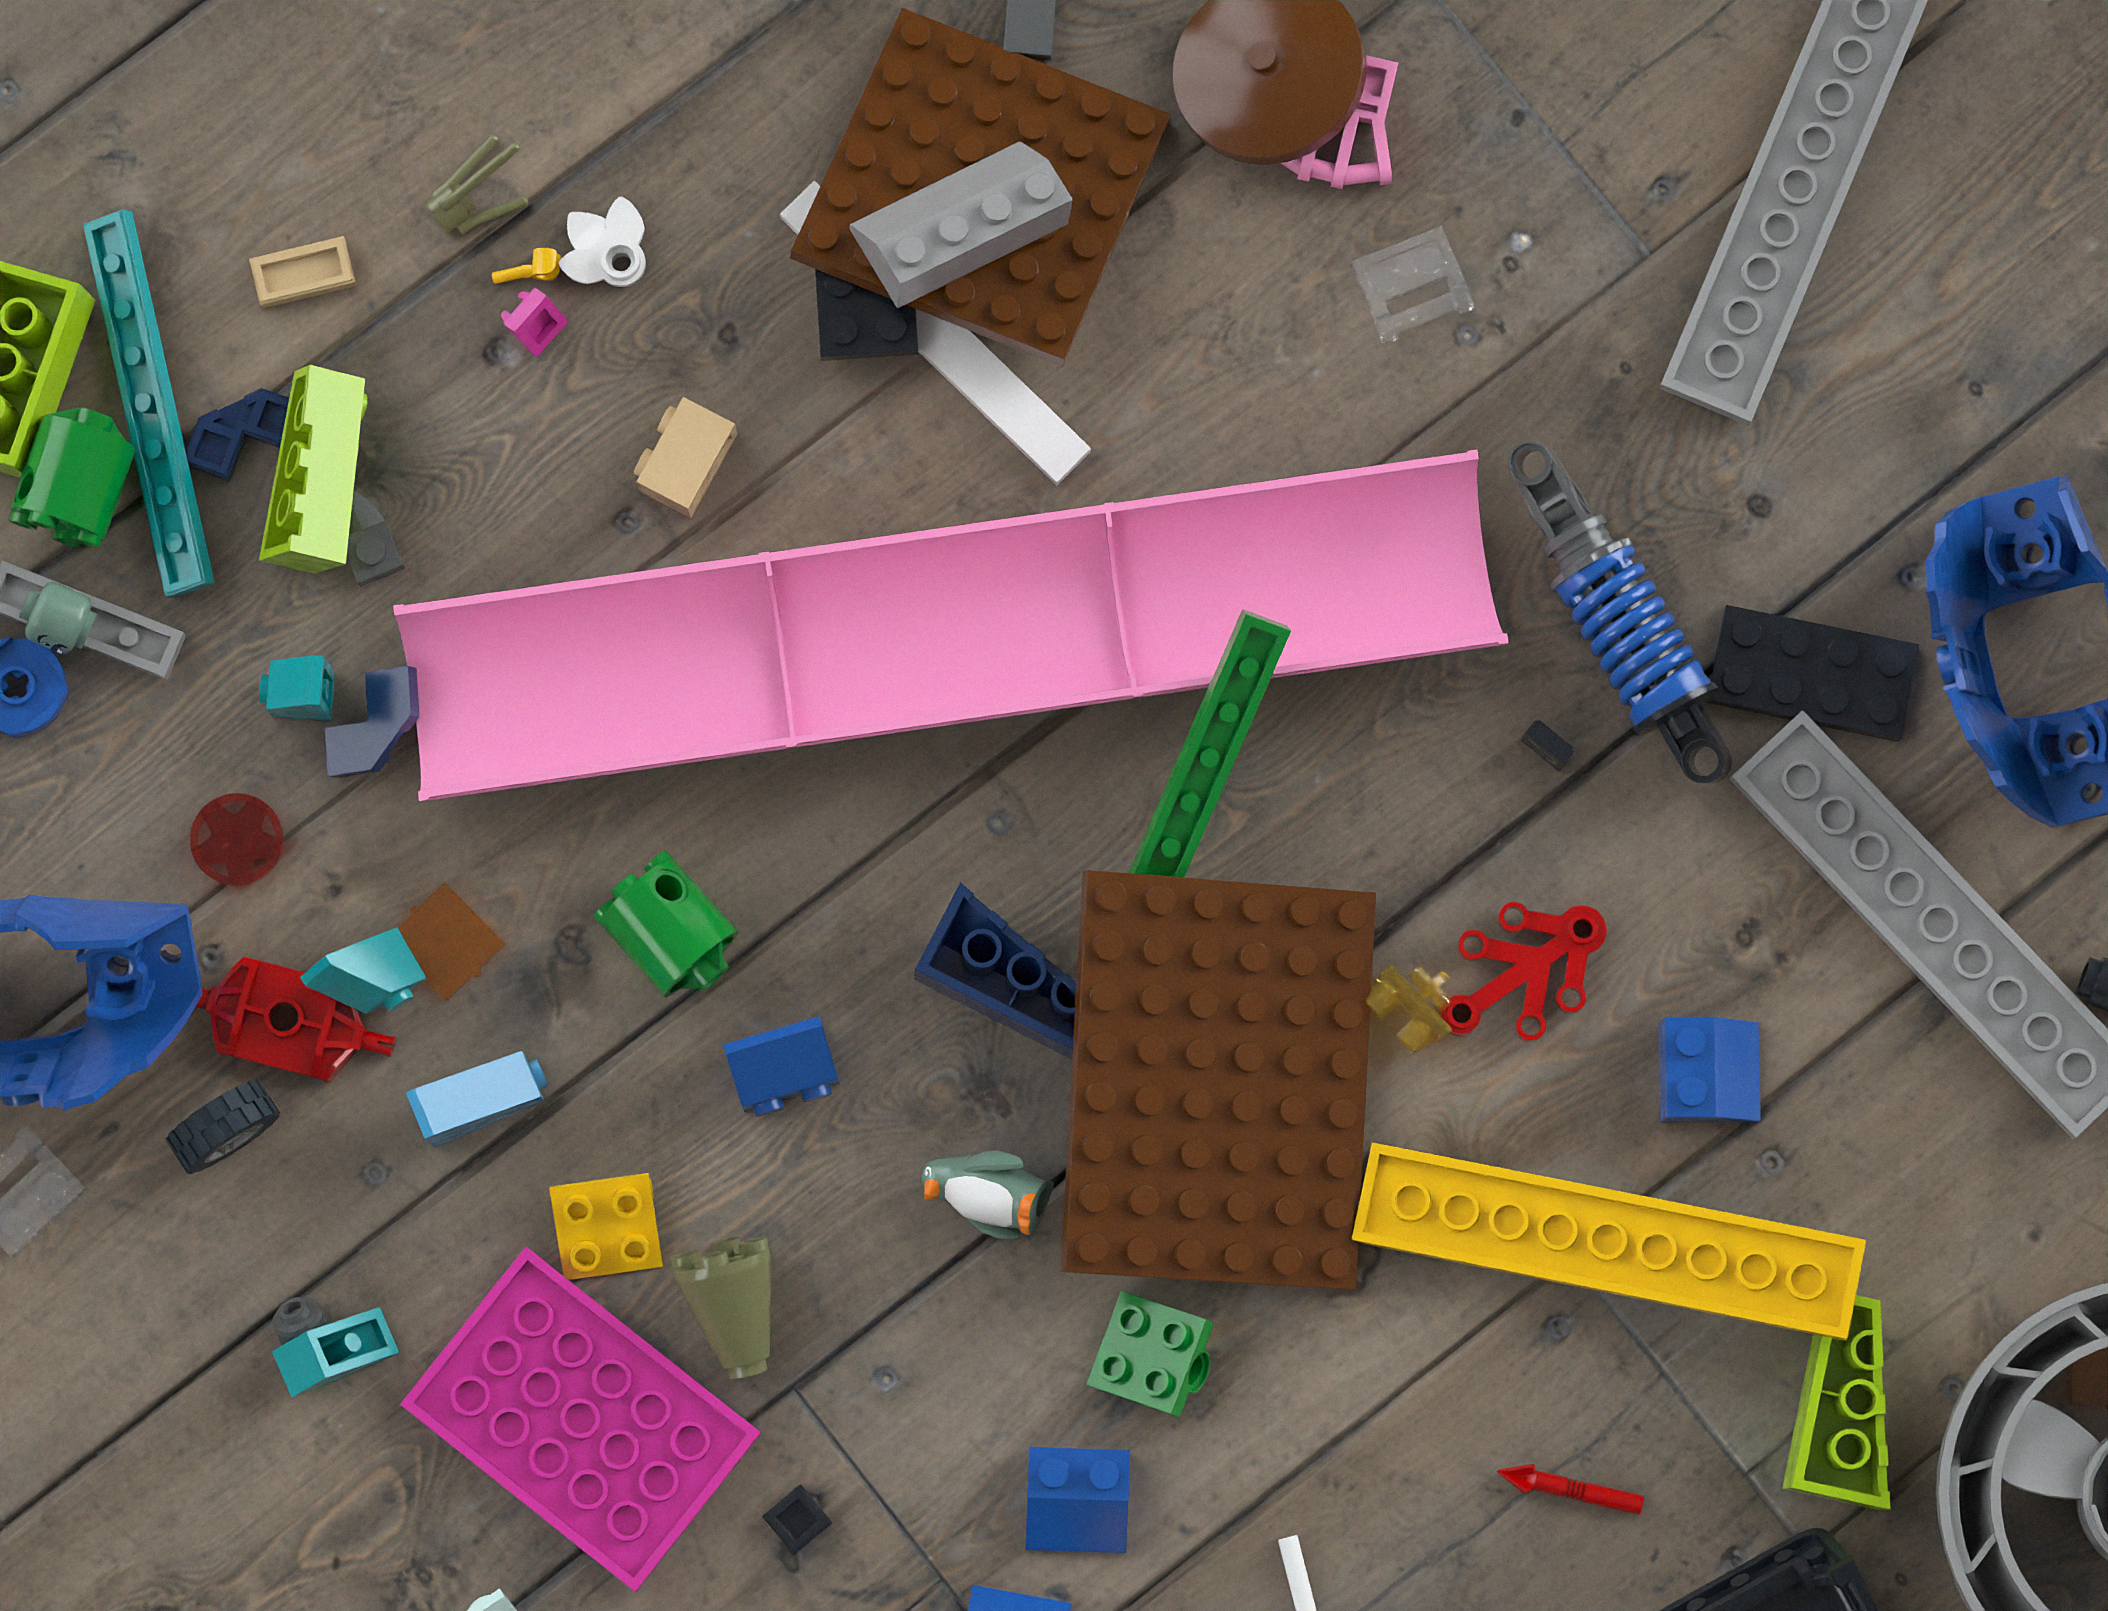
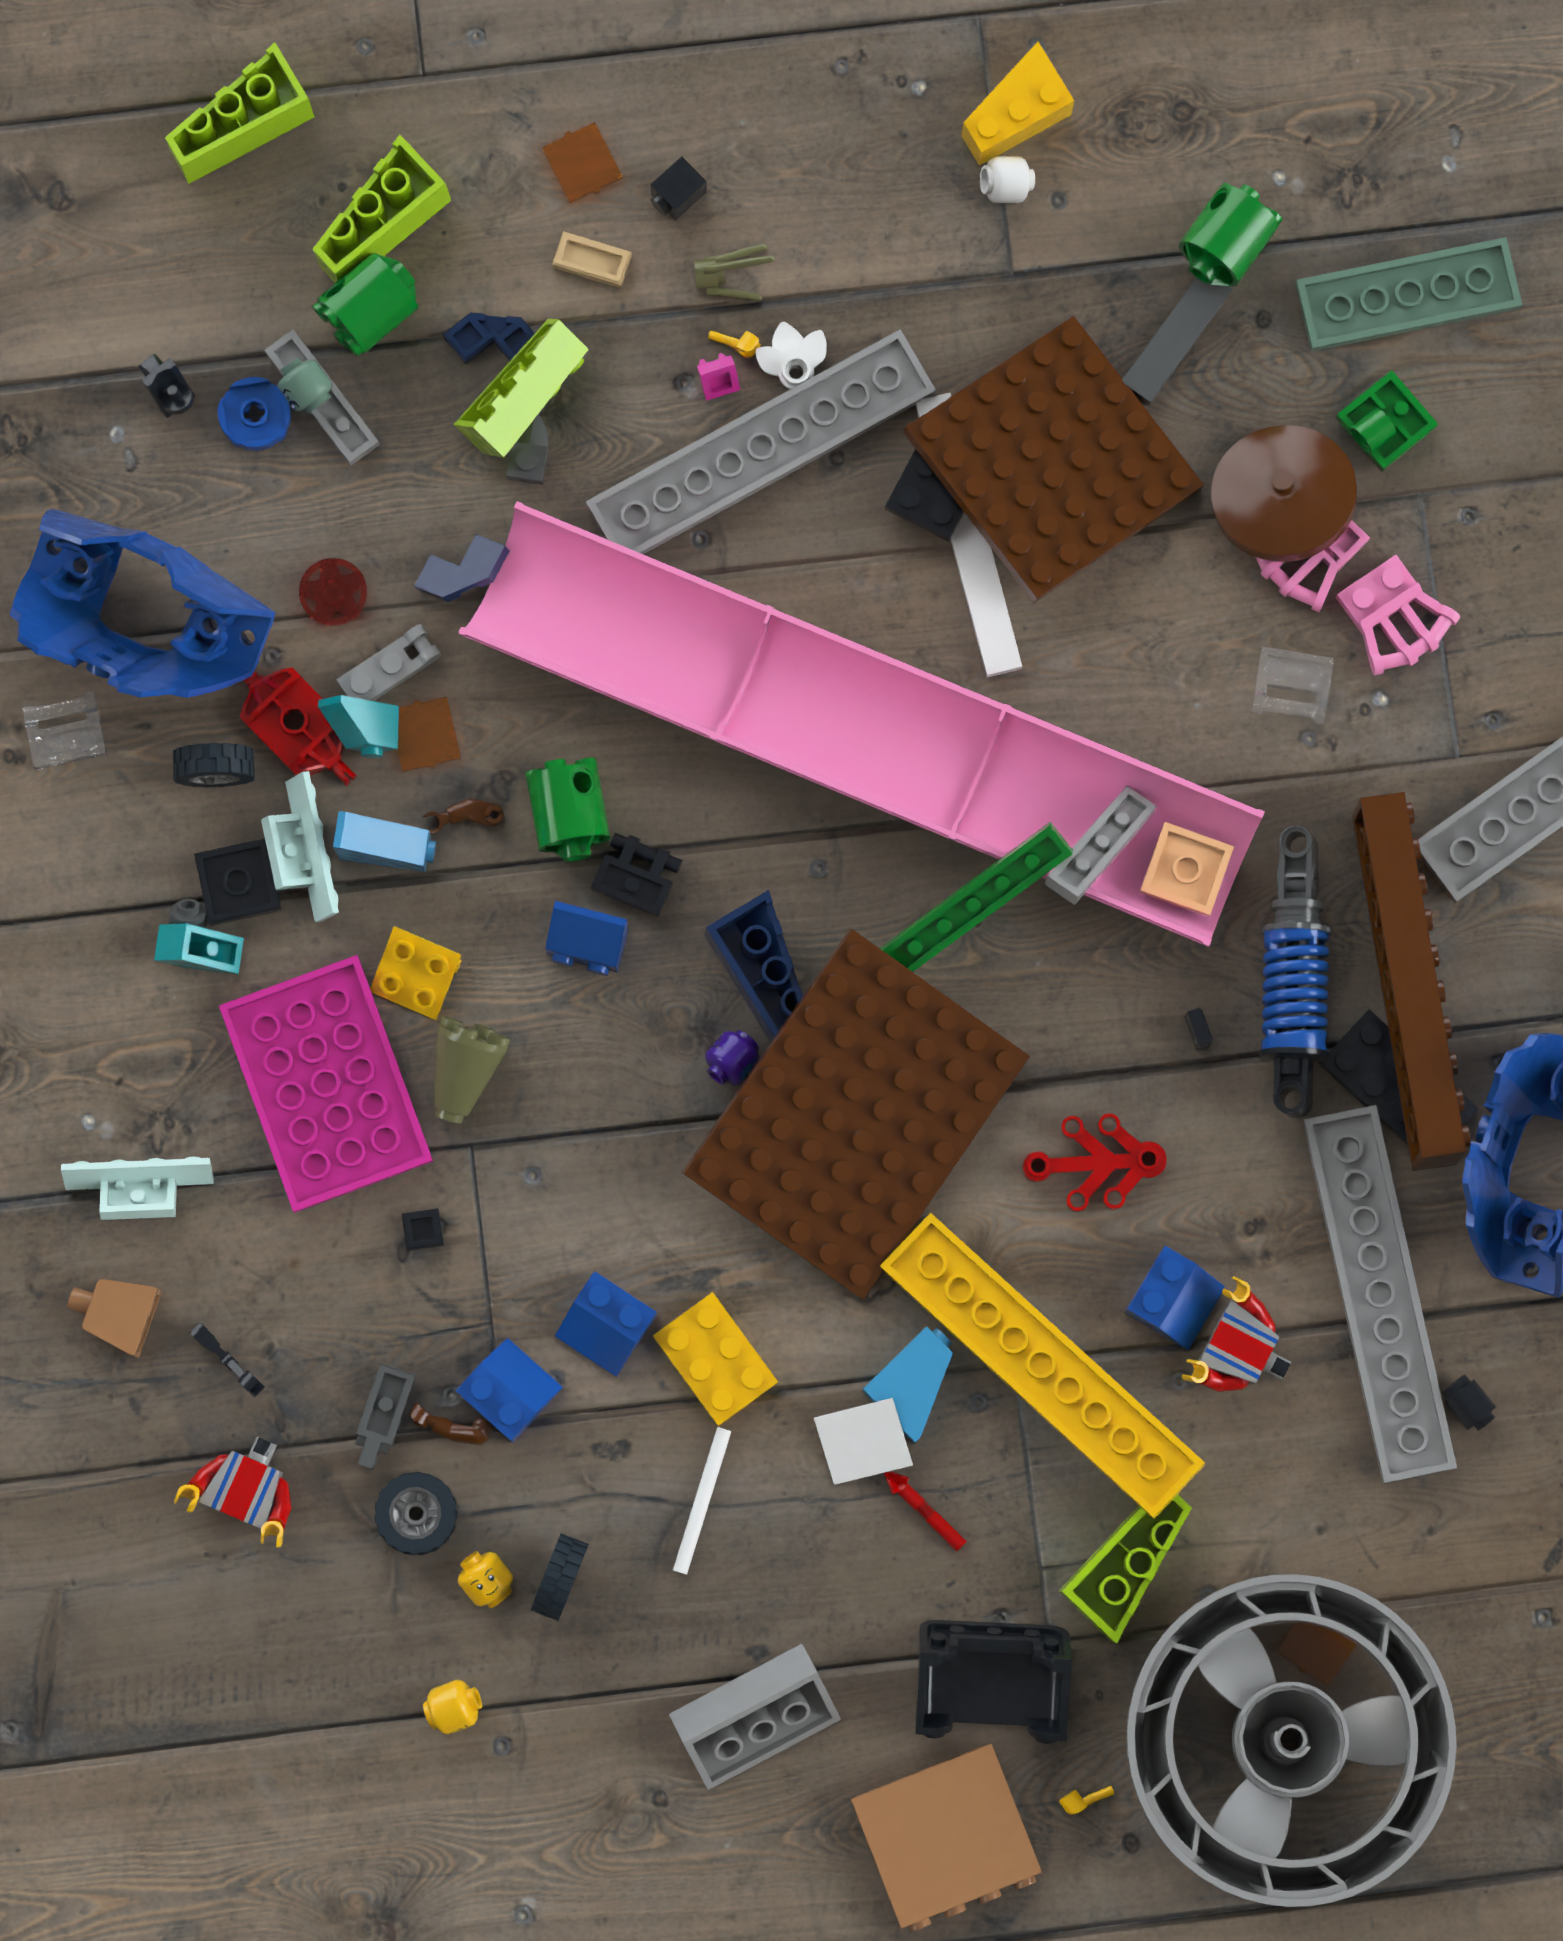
camera: 30 degrees right, 0 degrees up
teal tile [83,209,215,598] -> none
teal slope [259,655,335,721] -> none
tan brick [634,397,737,518] -> none
light grey slope [849,141,1073,308] -> none
animal [922,1150,1054,1239] -> none
green plate [1086,1291,1214,1418] -> none
clear yellow hips [1365,964,1453,1054] -> none
none -> black plate [194,838,282,926]
none -> light aqua bracket [261,771,339,922]
none -> light grey plate [336,624,442,701]
none -> reddish brown arm [422,798,504,834]
none -> clear orange piece [542,122,623,203]
none -> light grey plate [586,329,936,554]
none -> black plate [591,832,683,917]
none -> black brick [650,156,707,221]
none -> yellow plate [653,1292,778,1427]
none -> dark purple head [705,1030,759,1085]
none -> white sticker [814,1398,913,1485]
none -> dark azure slope [862,1326,953,1444]
none -> light grey plate [1044,786,1157,905]
none -> light nougat plate [1140,822,1234,917]
none -> torso [1182,1276,1291,1392]
none -> bright pink plate [1335,555,1460,676]
none -> reddish brown brick [1352,792,1471,1171]

